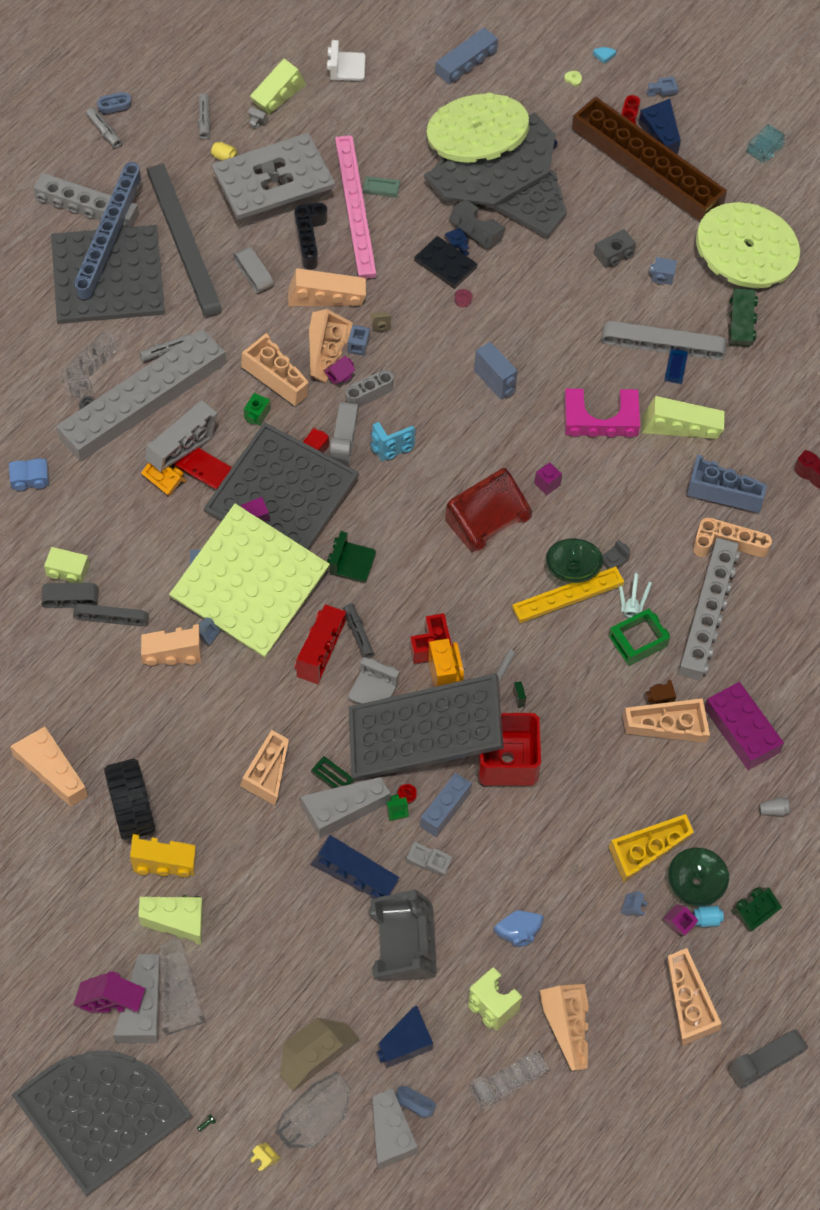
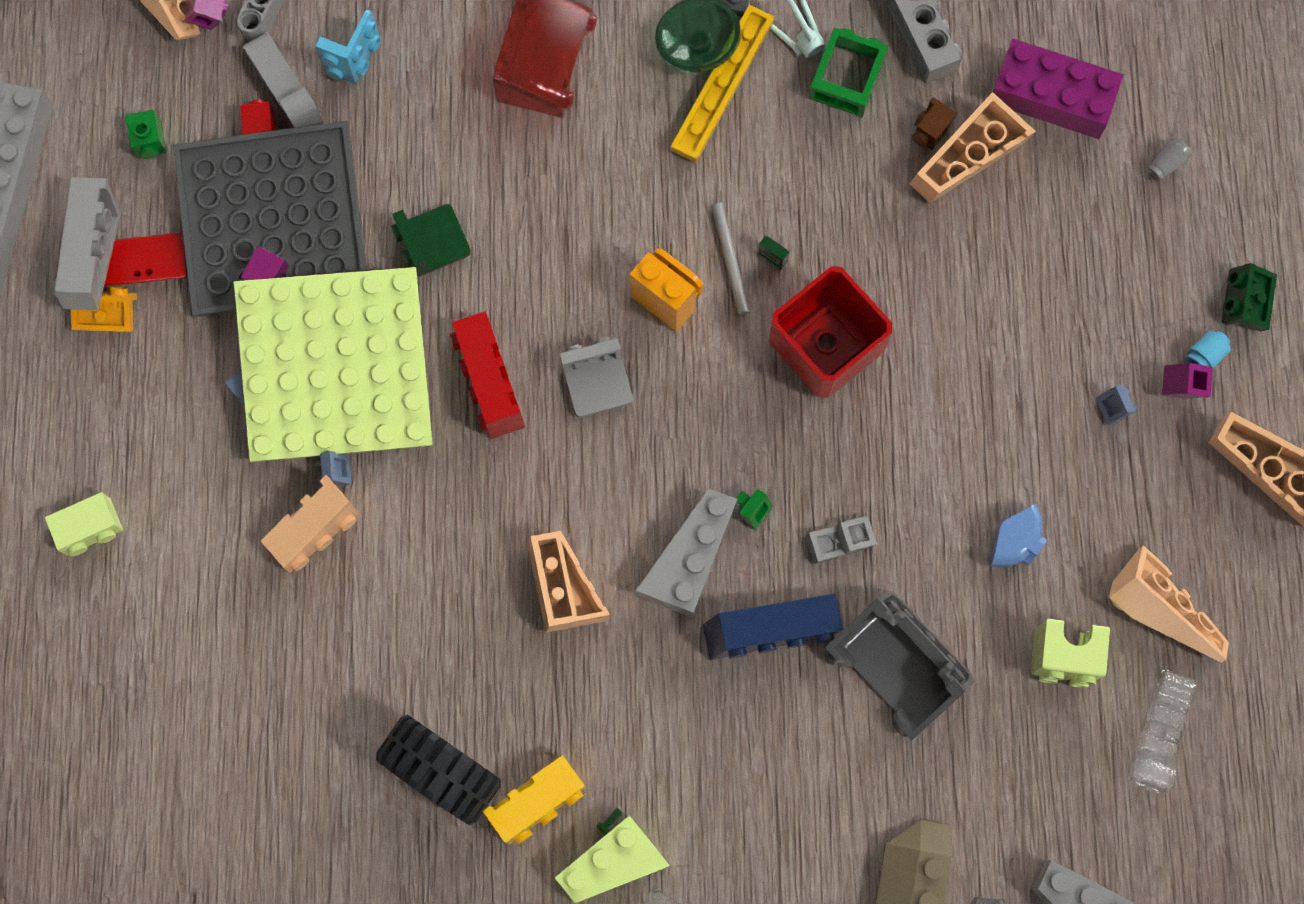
camera: 35 degrees left, 15 degrees up
light nougat wedge [10,726,88,807] -> none
dark grey beam [41,583,98,608] -> none
dark grey beam [73,604,149,626] -> none
light nougat wedge [241,333,309,406] -> none
dark green tile [311,756,354,789] -> none
dark grey pin [343,604,375,658] -> none
dark grey plate [349,673,504,781] -> none
dark blue slope [376,1006,433,1068] -> none
sand blue plate [395,1086,436,1117] -> none
red plate [397,784,417,803] -> none
red brick [410,613,452,664] -> none
sand blue brick [420,772,472,838] -> none
yellow wedge [608,814,694,883] -> none
clear green dish [668,847,729,906] -> none

